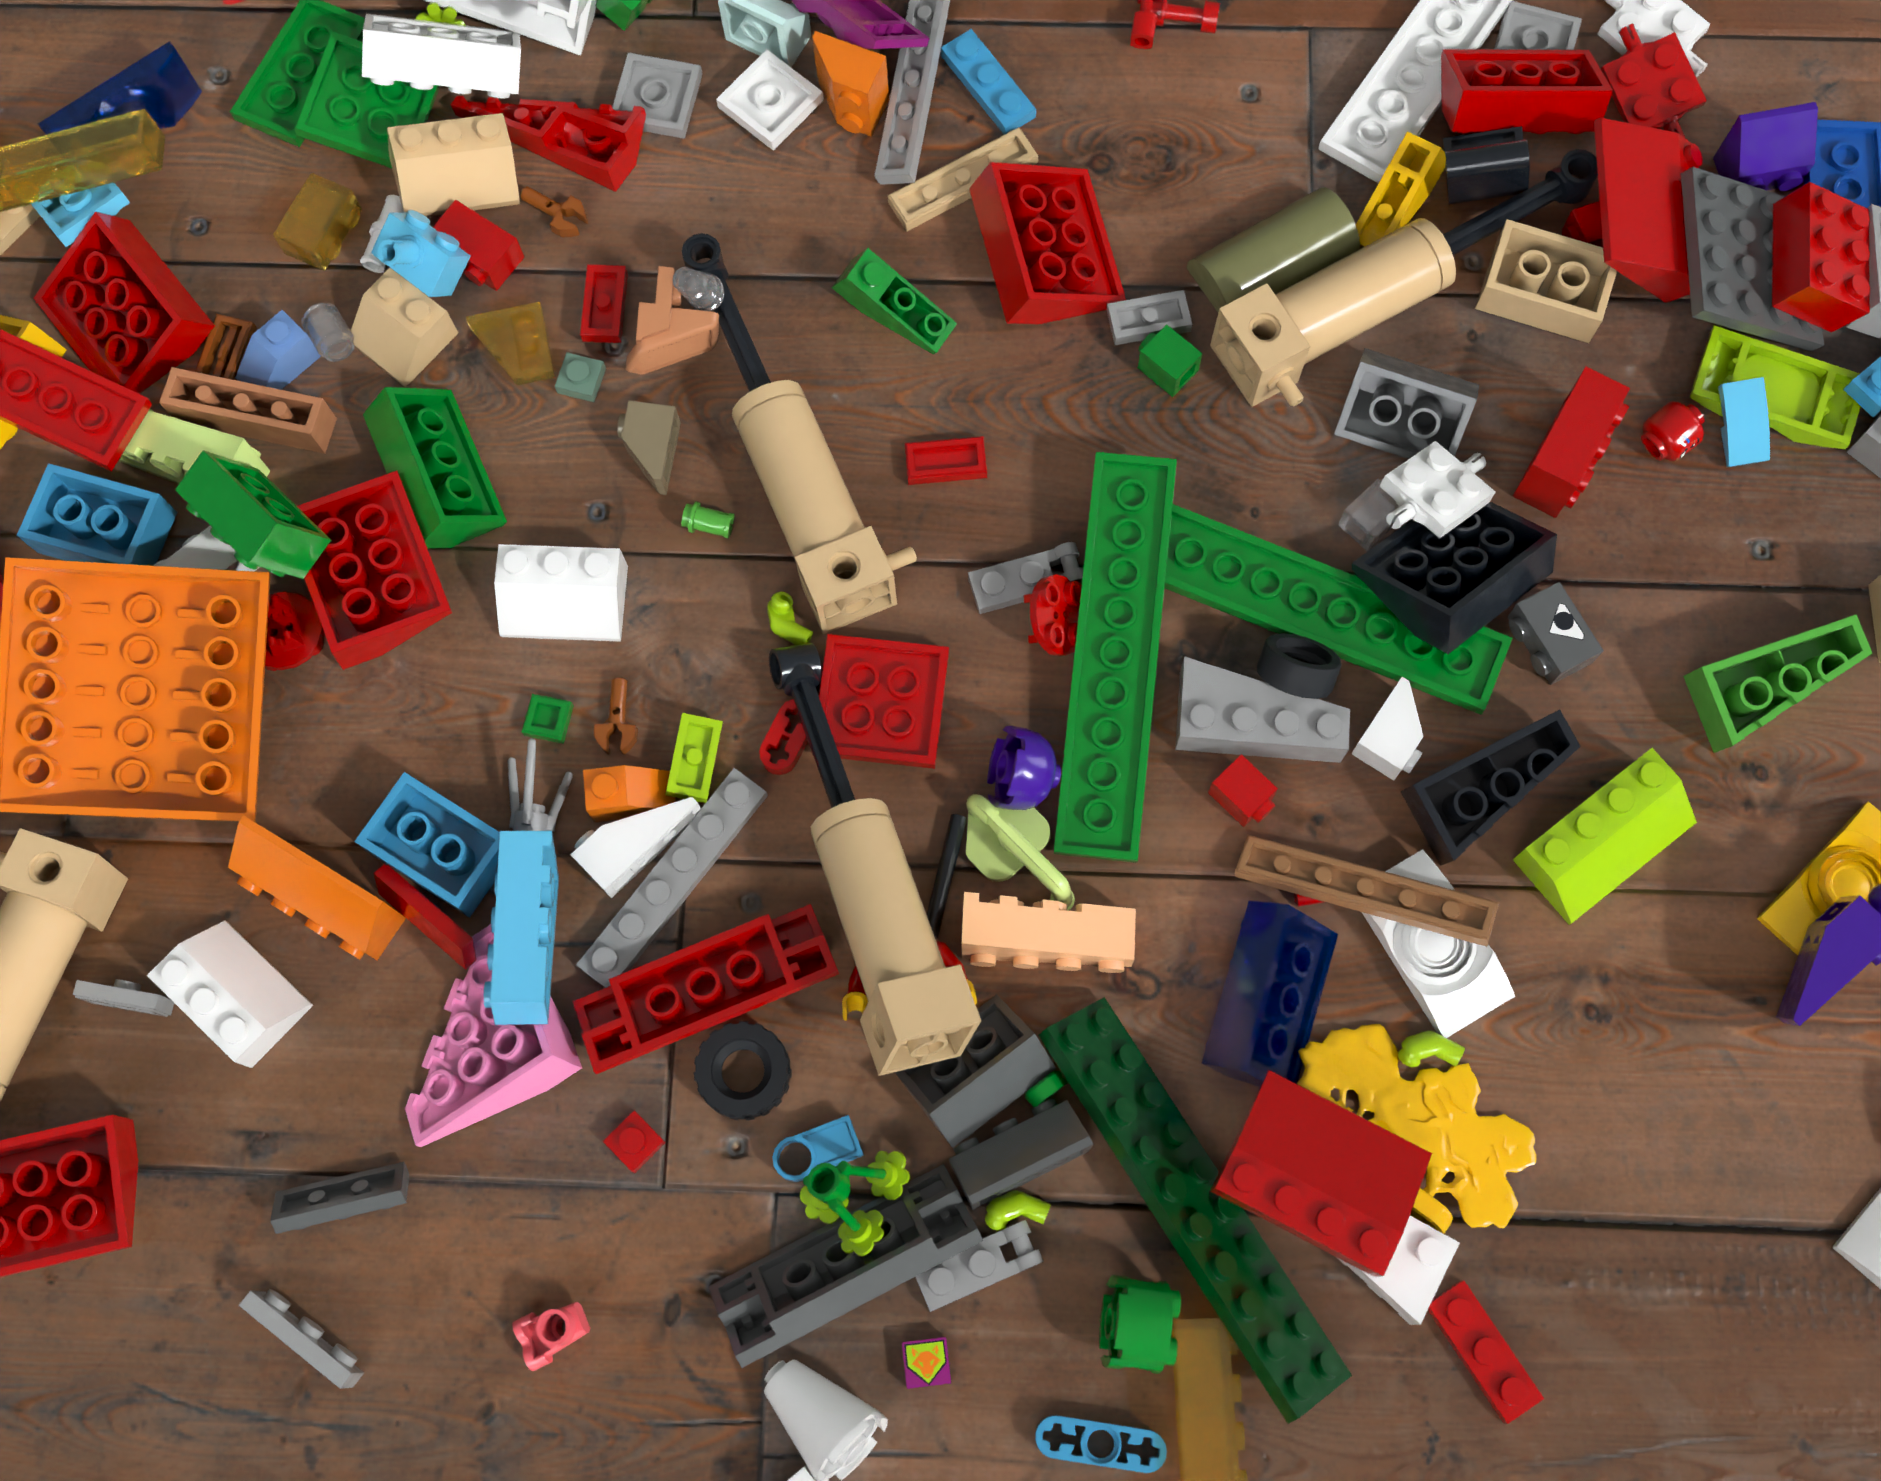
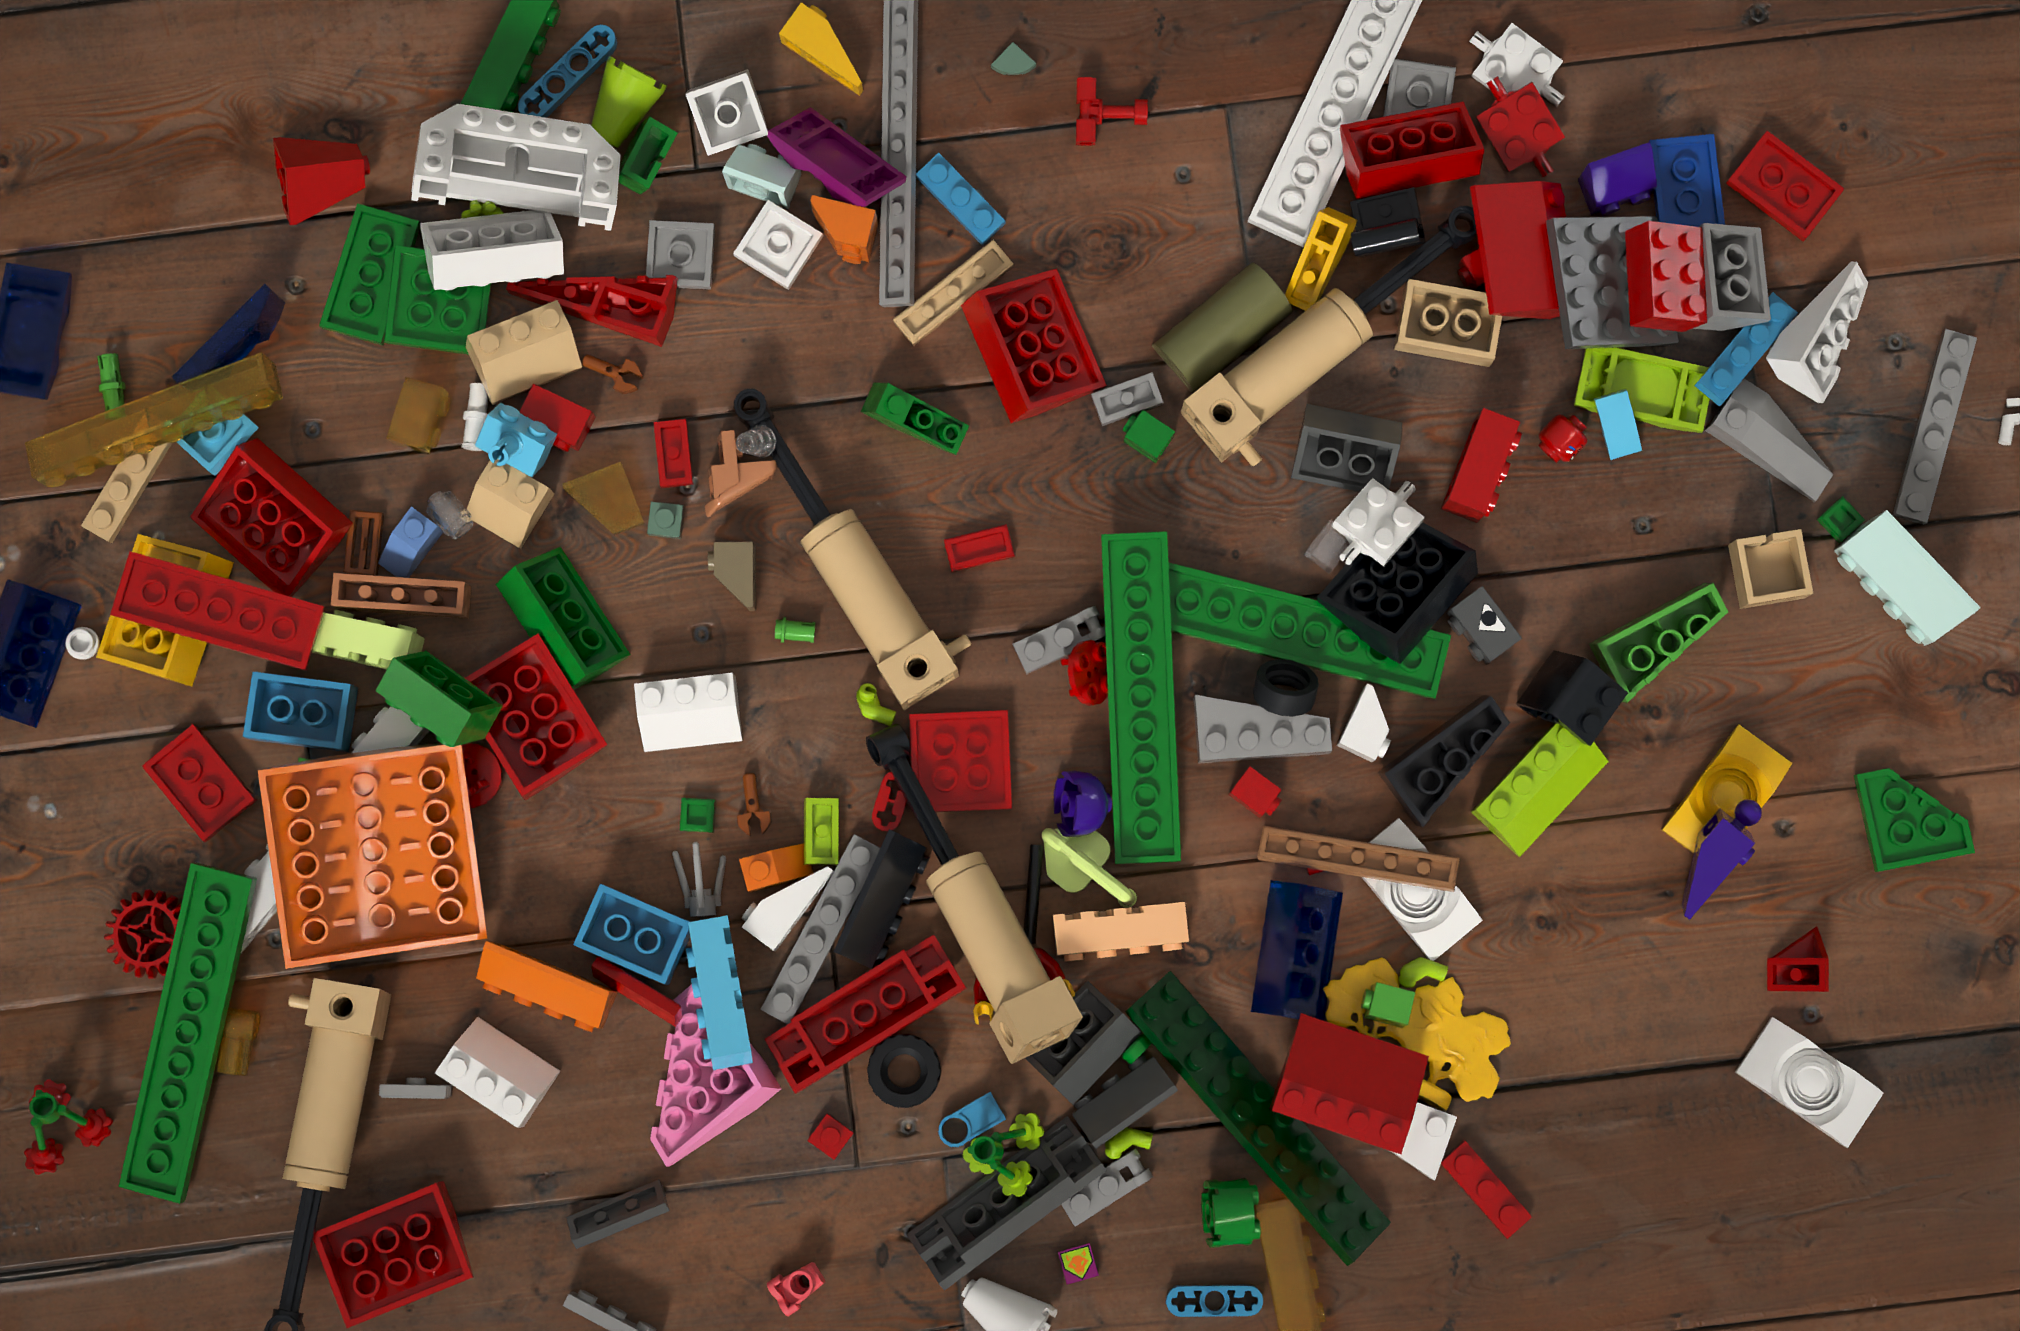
camera: 10 degrees left, 10 degrees up
none -> black slope [833,829,930,969]
none -> bright green brick [1361,982,1415,1028]
none -> black piece [1516,650,1628,746]

